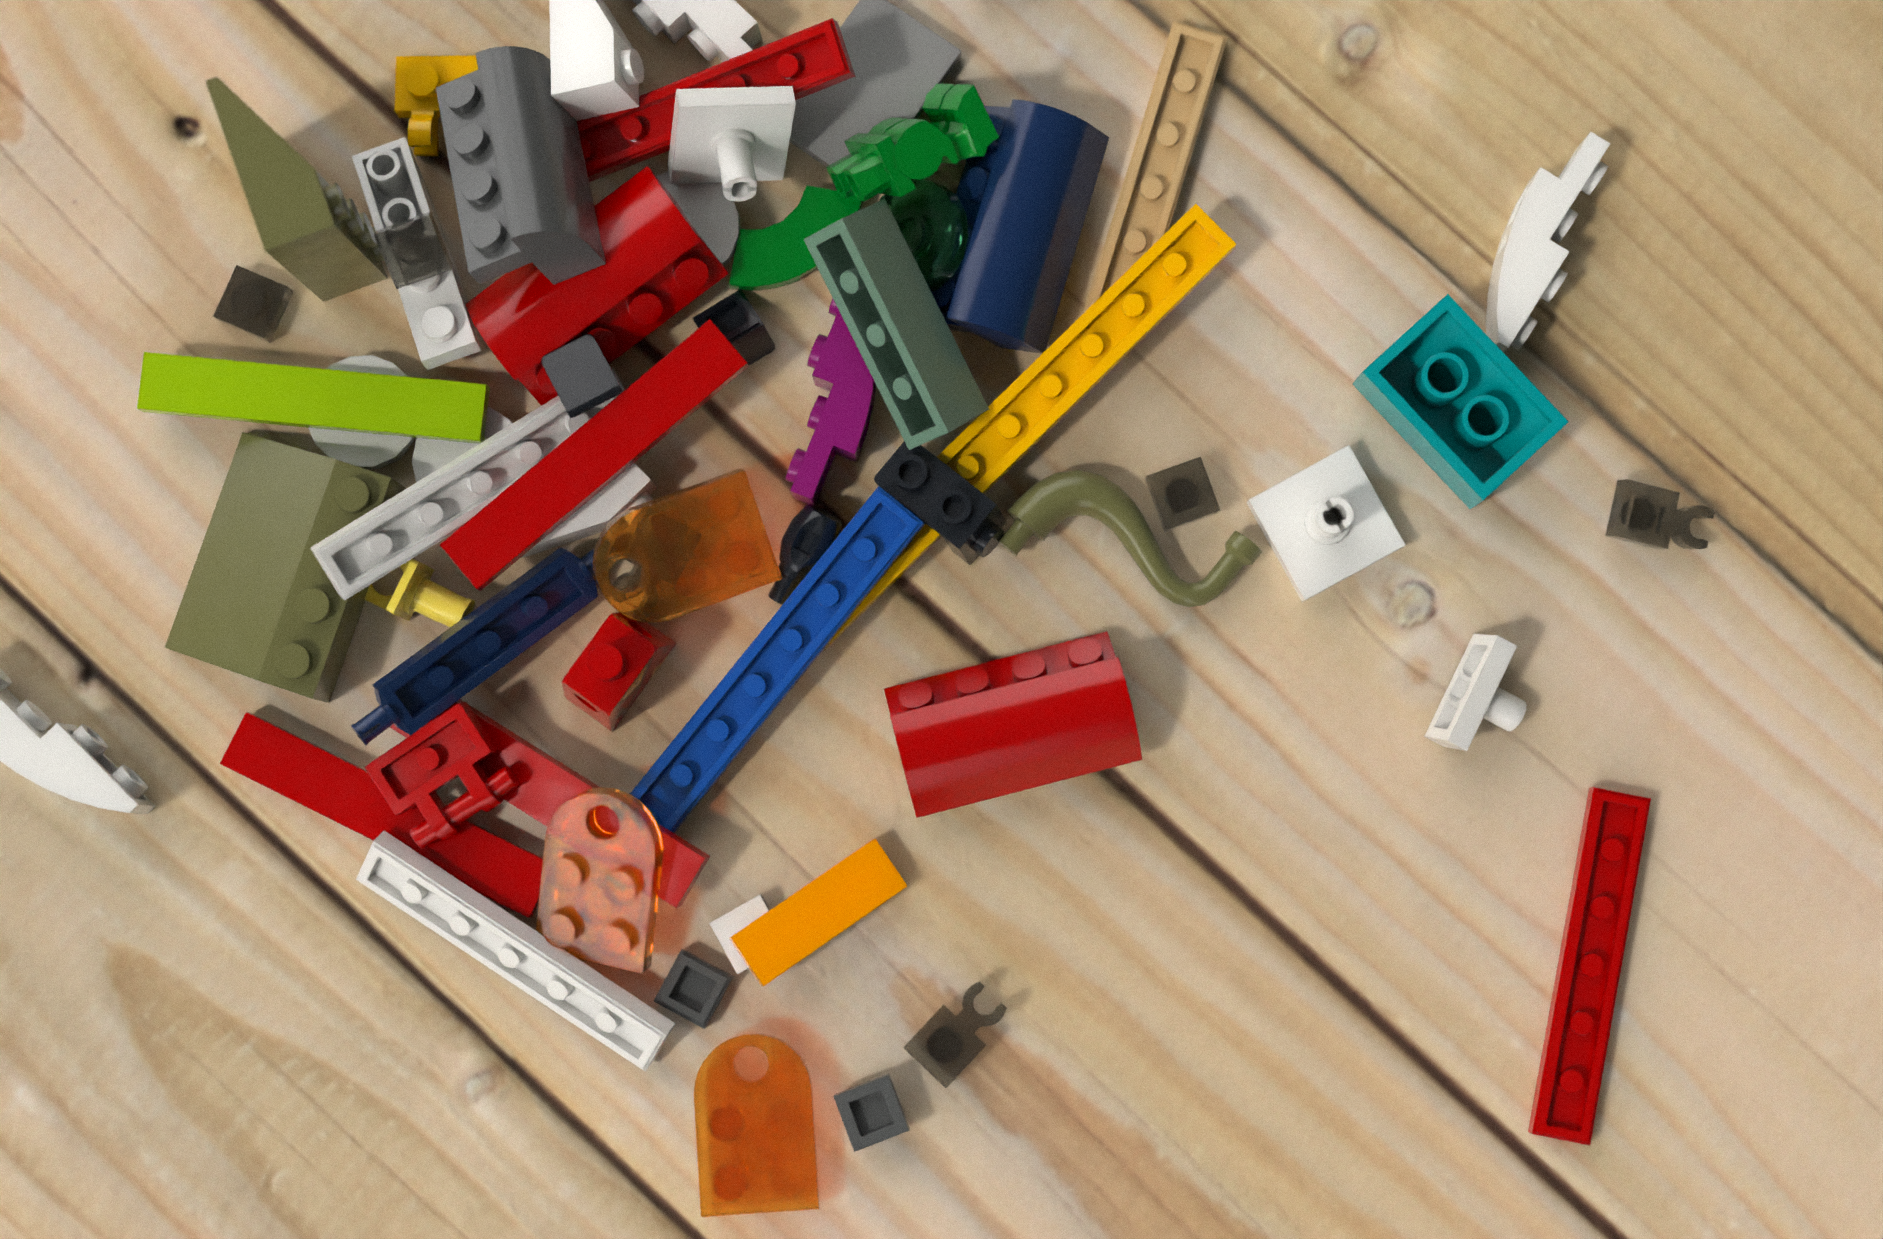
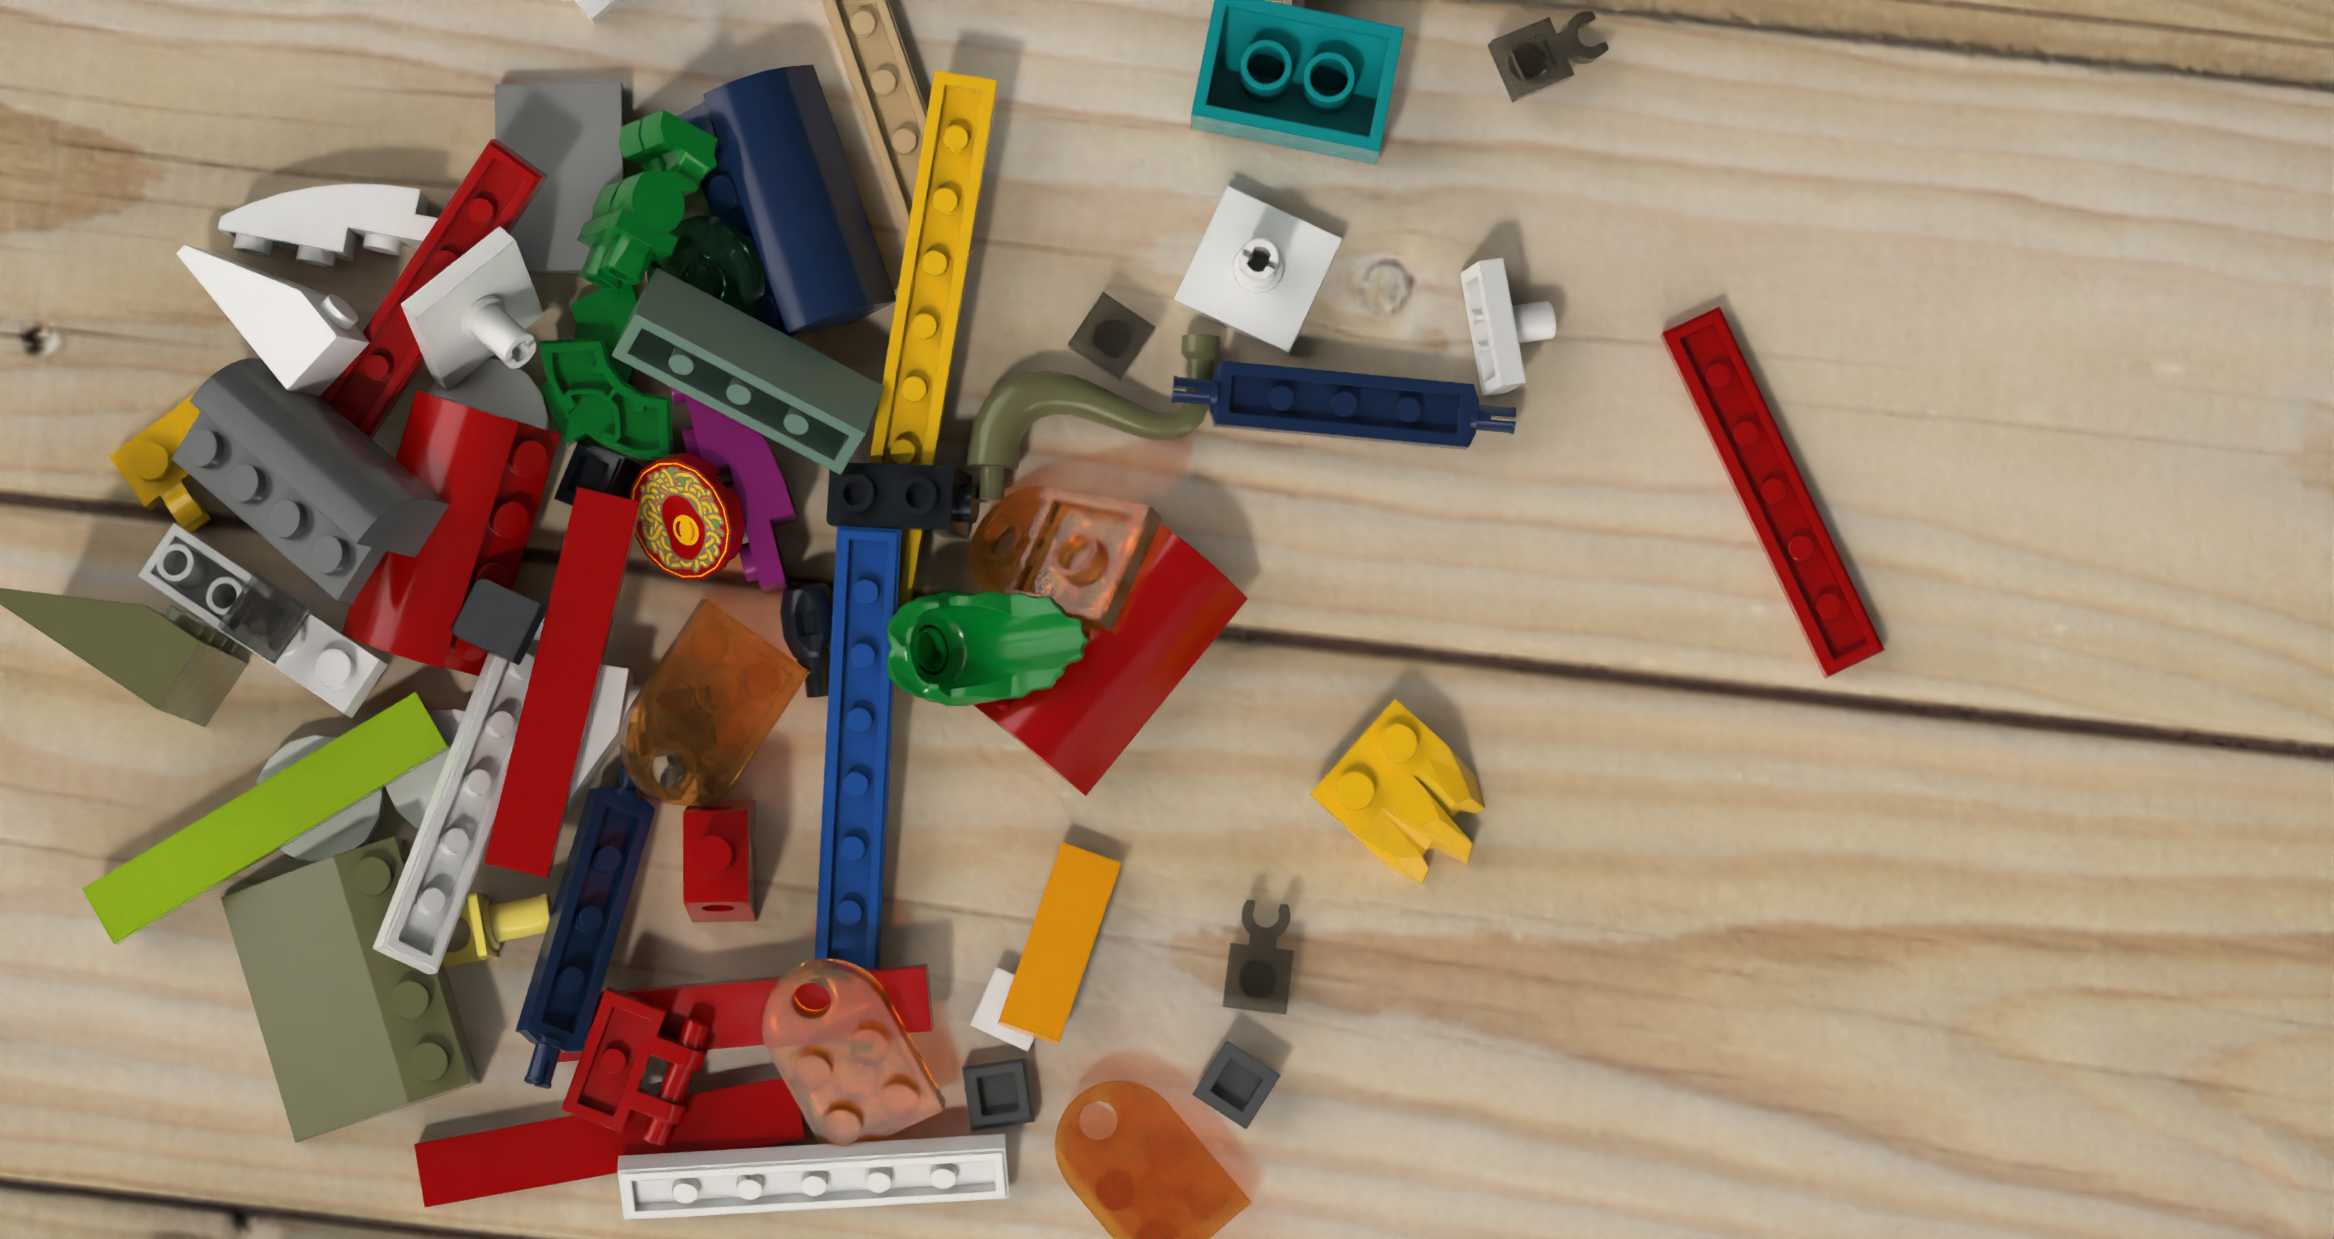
camera: 40 degrees left, 0 degrees up
clear smoke plate [213,265,294,343] -> none
none -> green tile [539,338,674,462]
none -> tile [630,453,745,580]
none -> green hair [886,591,1091,706]
none -> clear orange plate [969,486,1162,631]
none -> dark blue plate [1171,361,1516,450]
none -> yellow plate [1309,699,1485,884]

